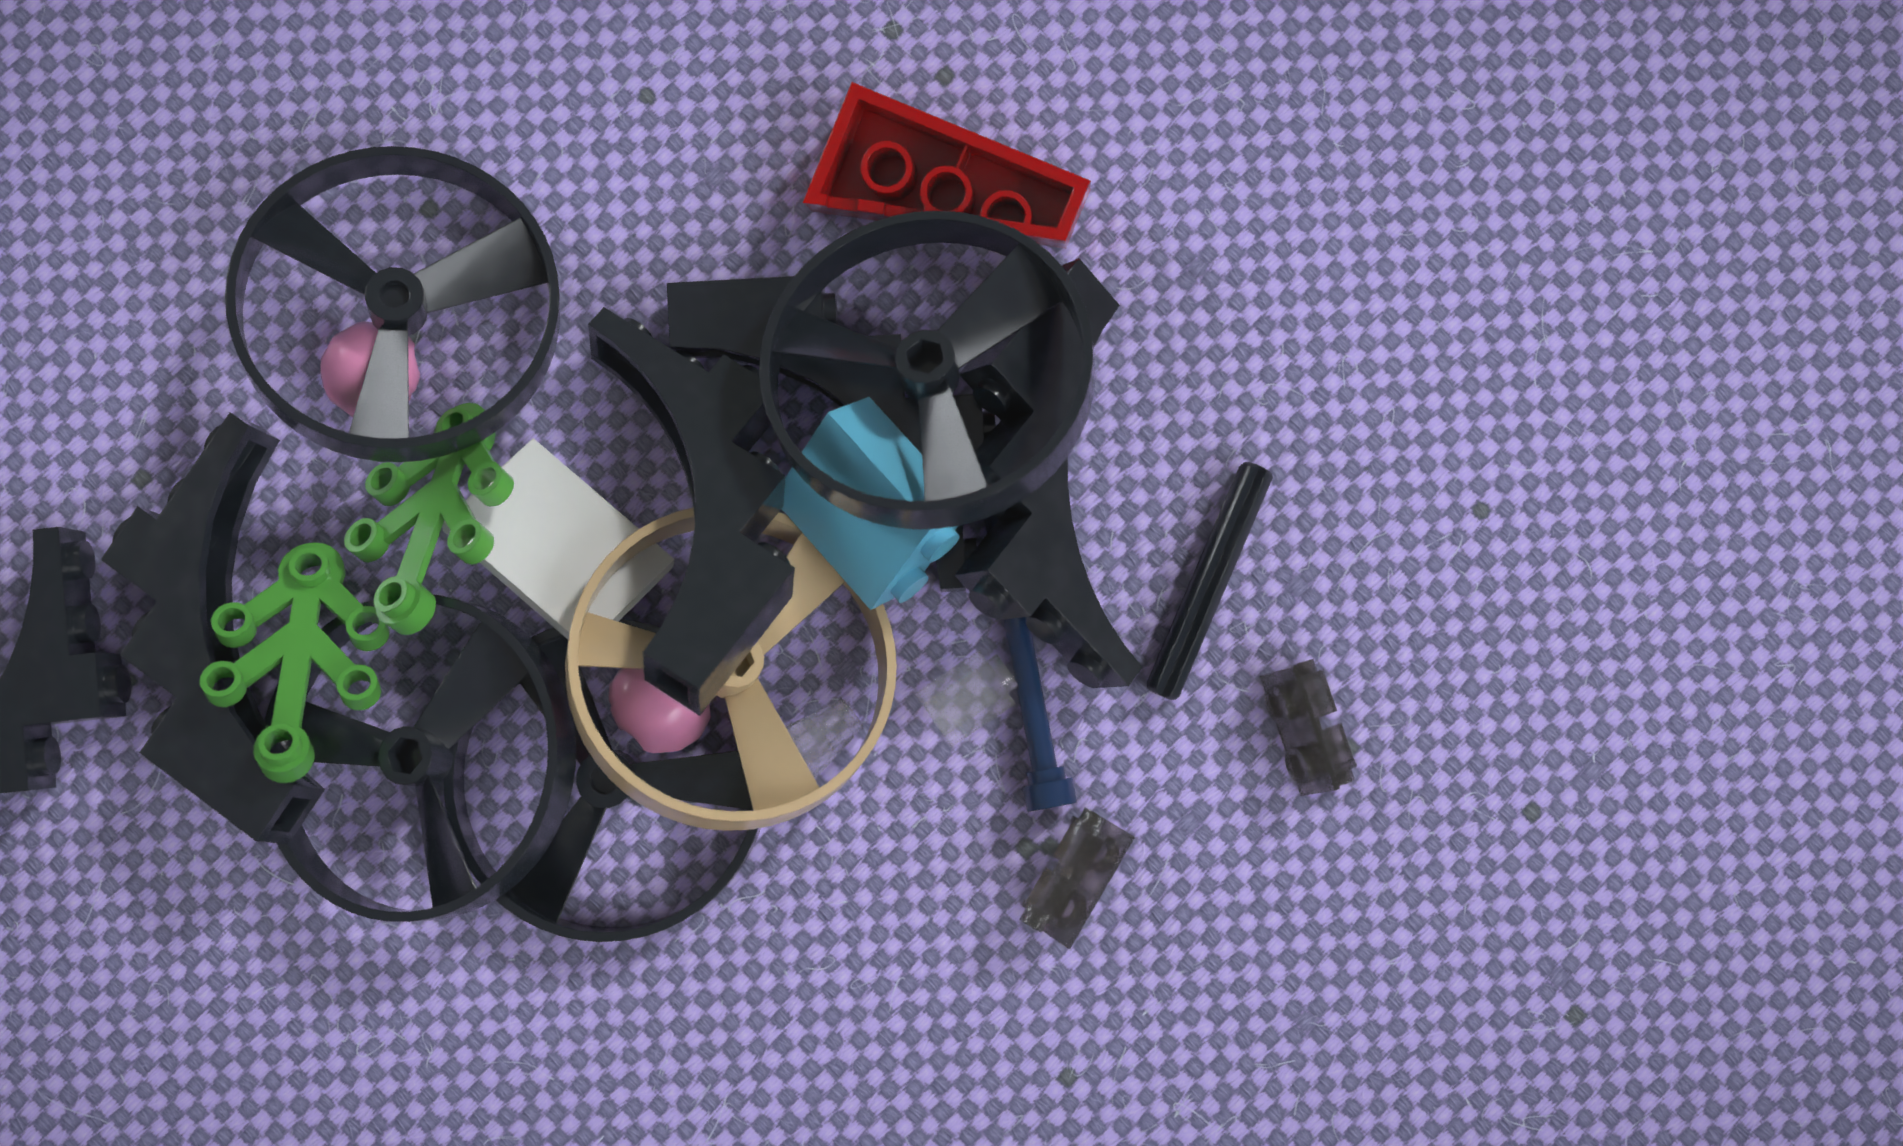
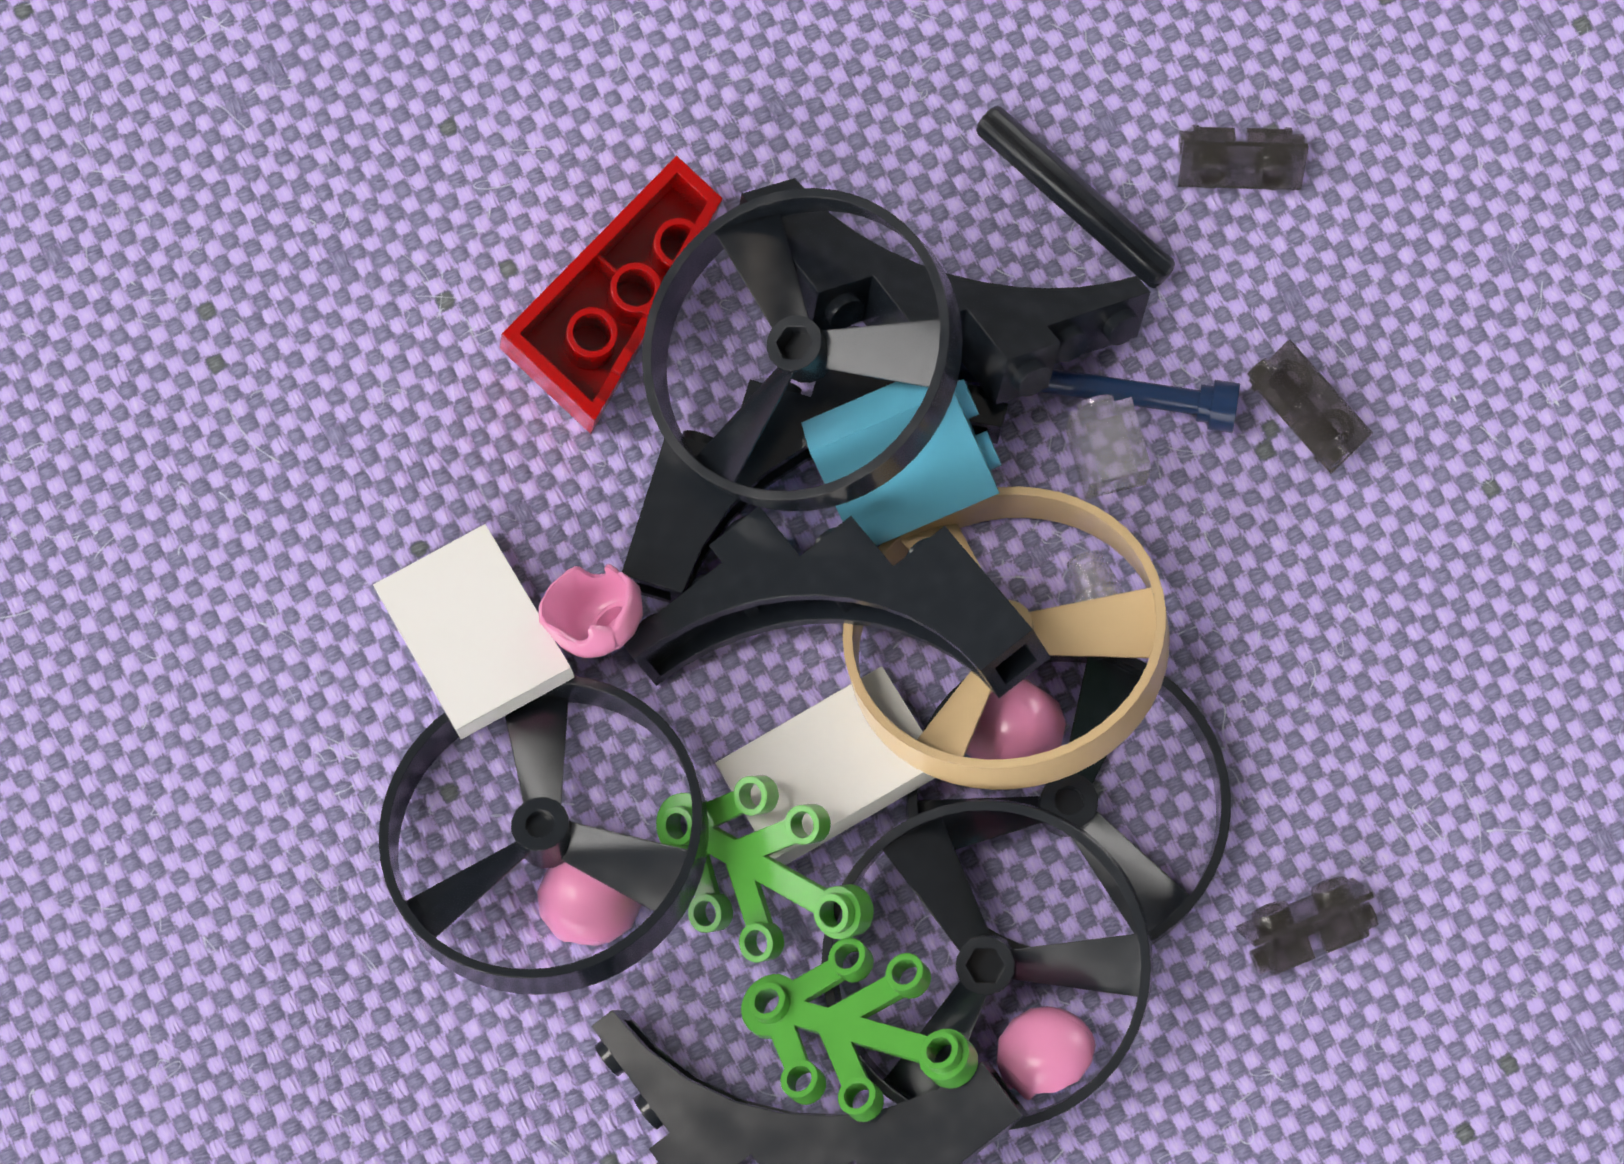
camera: 75 degrees left, 10 degrees down
none -> white tile [373,524,575,740]
none -> bright pink hair [539,564,643,658]
none -> bright pink hair [997,1006,1096,1100]
none -> clear smoke hinge [1236,877,1379,976]

